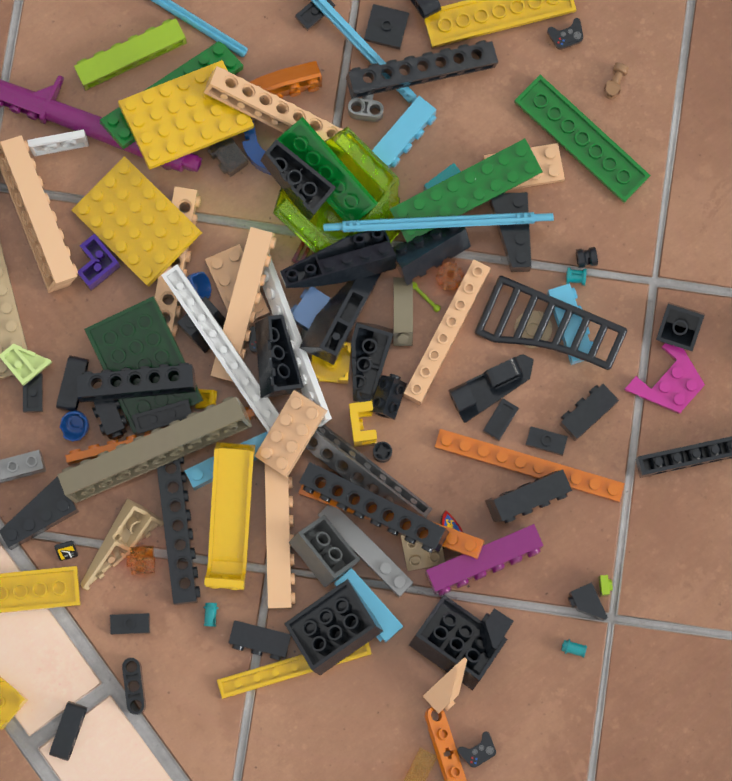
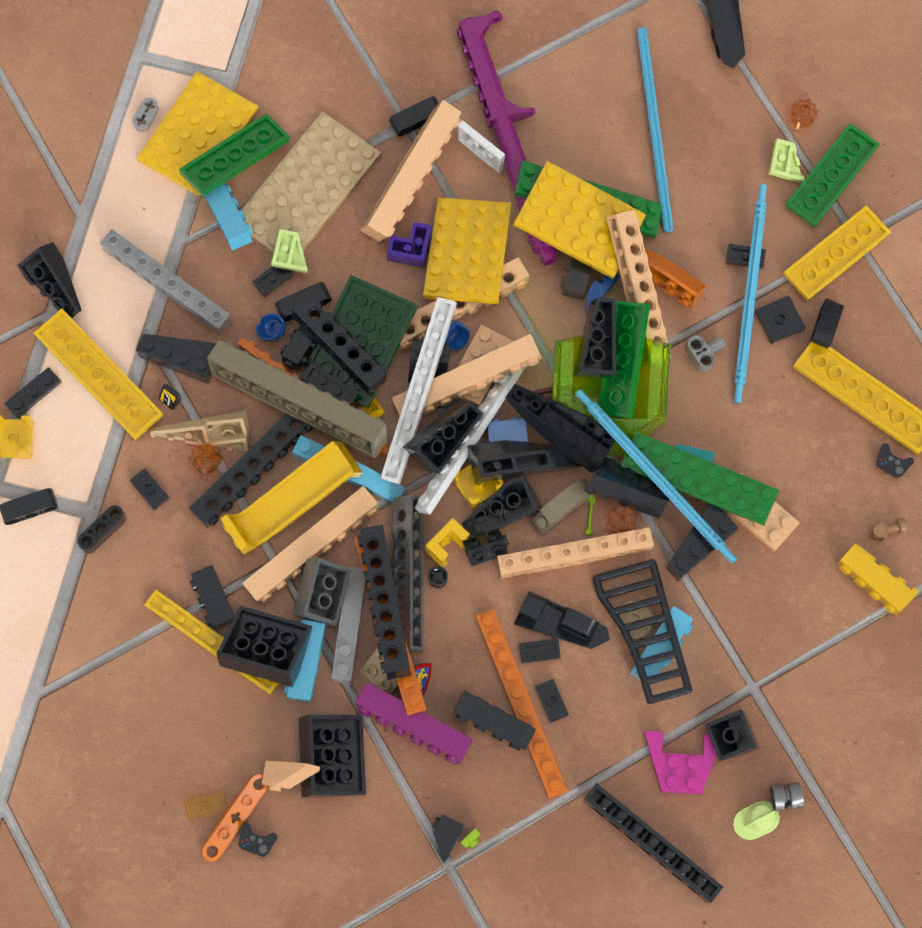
camera: 50 degrees right, 5 degrees down
lime brick [74,18,187,91] -> none
teal pin [203,603,219,627] -> none
light nougat plate [255,390,328,477] -> none
black brick [346,40,498,99] -> none
medium azure brick [371,96,437,170] -> none
black slope [480,608,514,658] -> none
green plate [514,74,651,203] -> none
black brick [560,383,619,441] -> none
teal pin [561,639,587,658] -> none
teal bush [566,267,587,286] -> none
black wheel [576,247,598,268] -> none
none -> yellow wedge [837,543,920,615]

